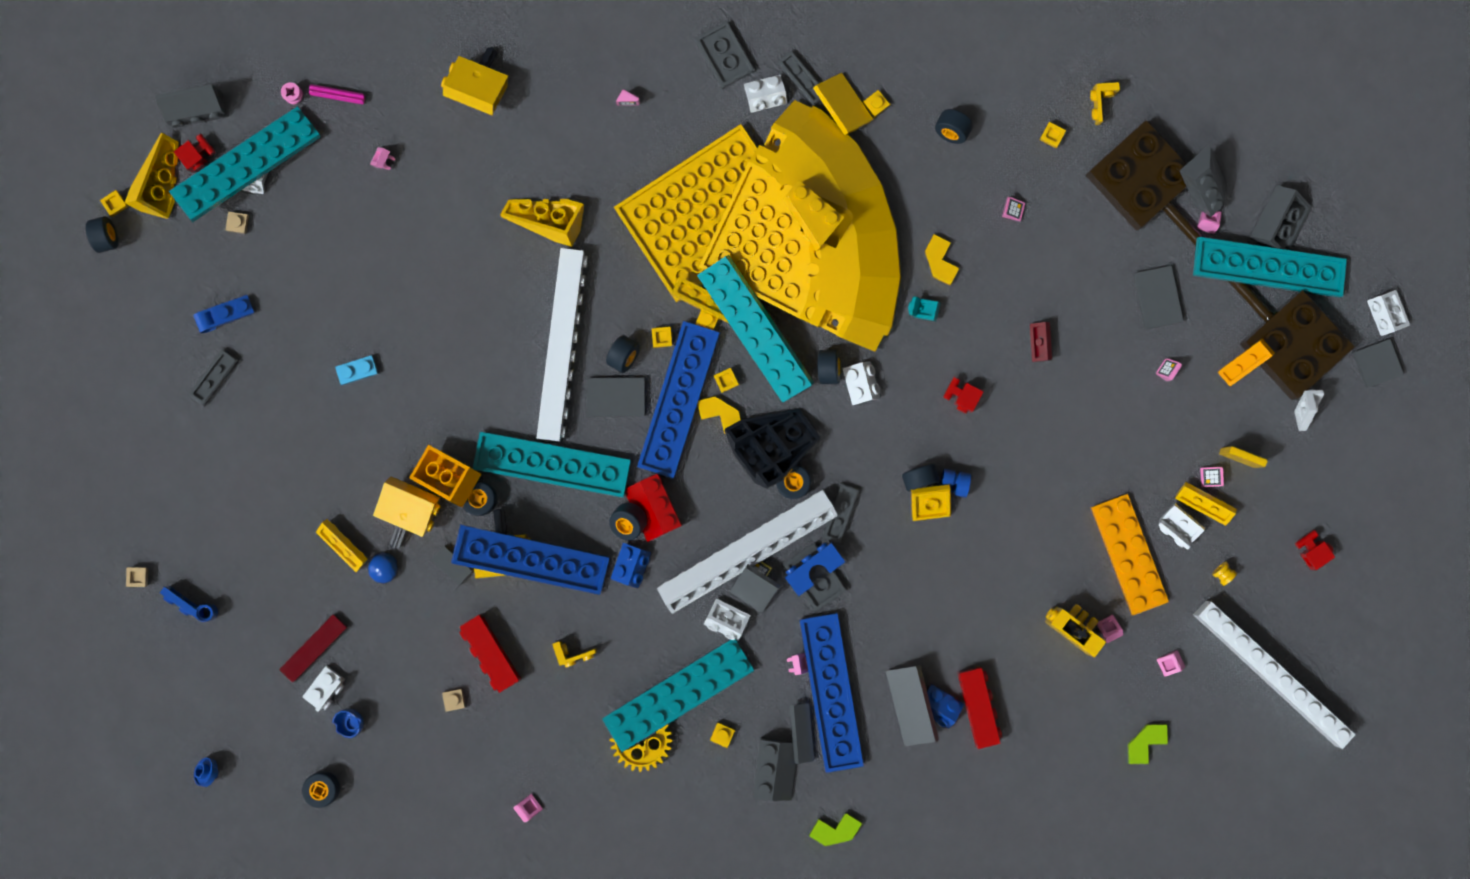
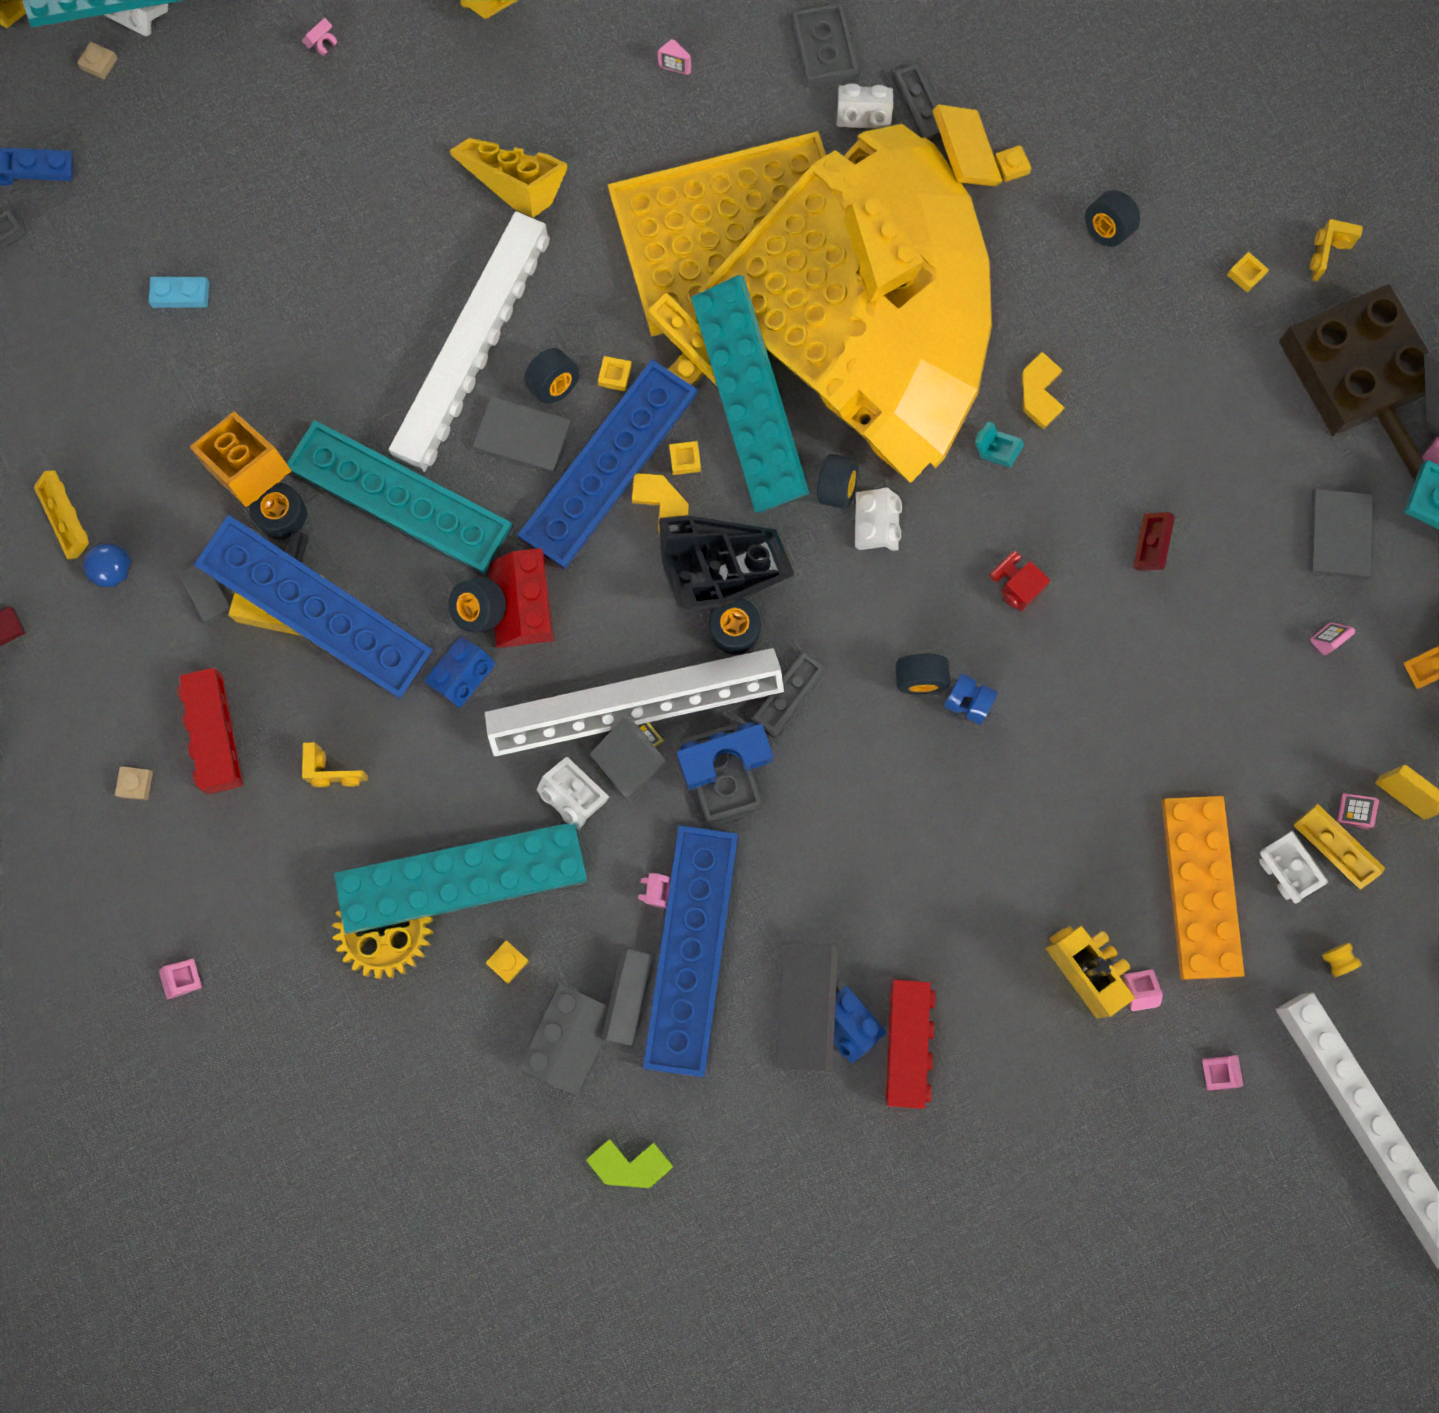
camera: 15 degrees right, 10 degrees down
yellow piece [373,476,441,549] -> none
yellow tile [911,485,951,521] -> none
slope [1002,197,1025,222] -> none
lime tile [1128,724,1168,764] -> none

